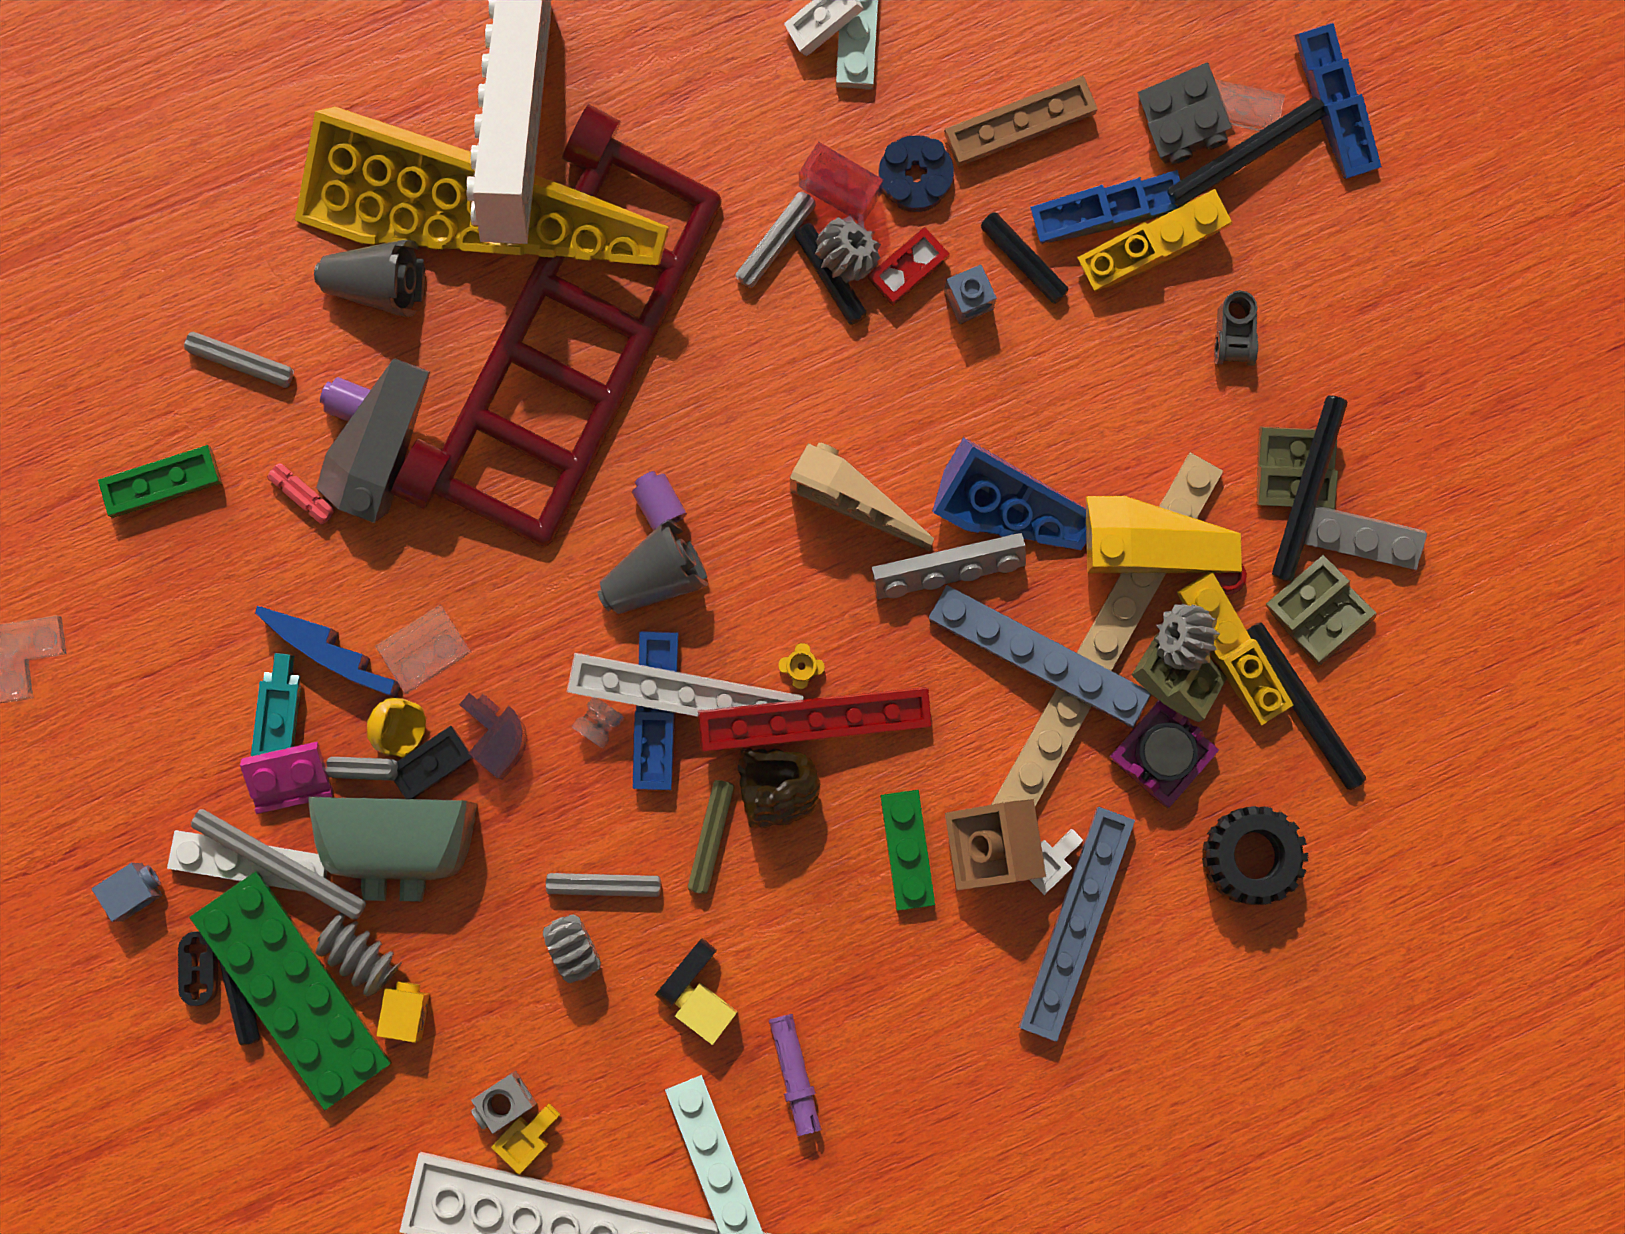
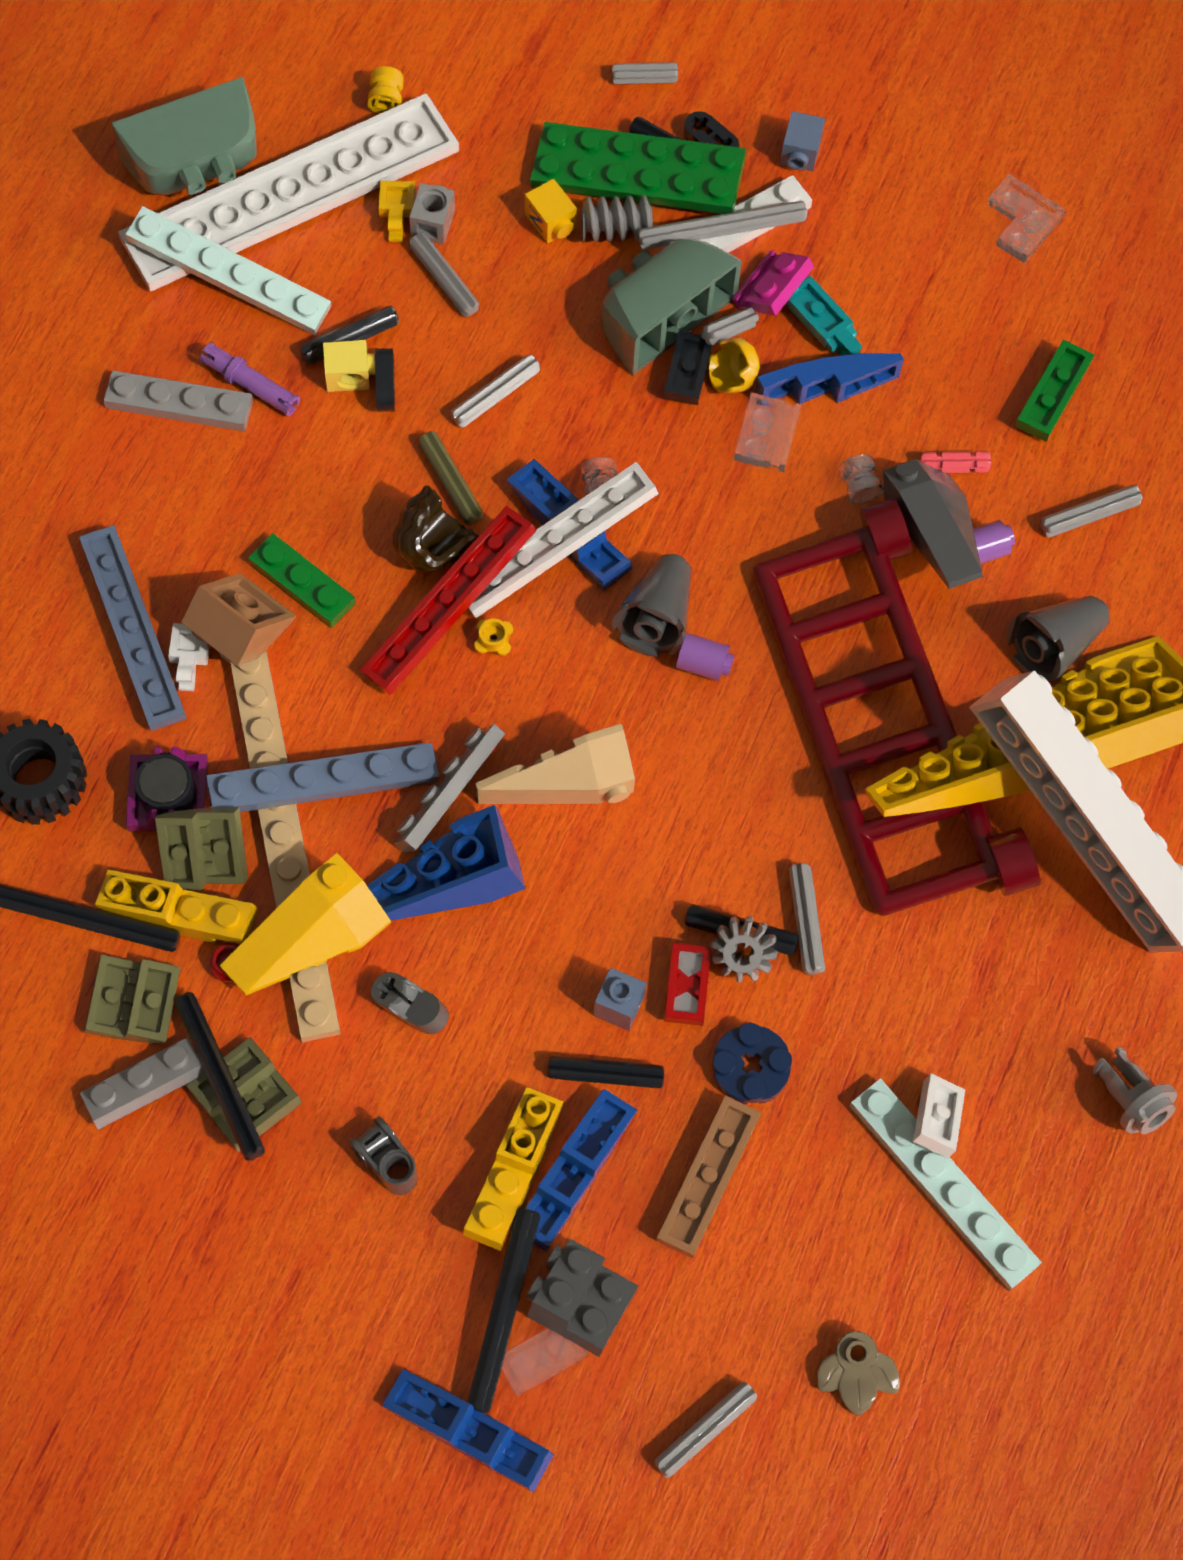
camera: 135 degrees right, 15 degrees down
brick [459,693,527,780] -> none
light grey gear [543,914,601,983] -> none
clear pink brick [799,141,883,222] -> none
light grey gear [1154,604,1220,671] -> none
none -> light grey plate [104,370,253,432]
none -> black axle [300,306,399,364]
none -> dark grey piece [371,972,449,1035]
none -> light grey axle [410,232,479,317]
none -> light grey axle [612,62,678,84]
none -> clear wheel [839,454,884,504]

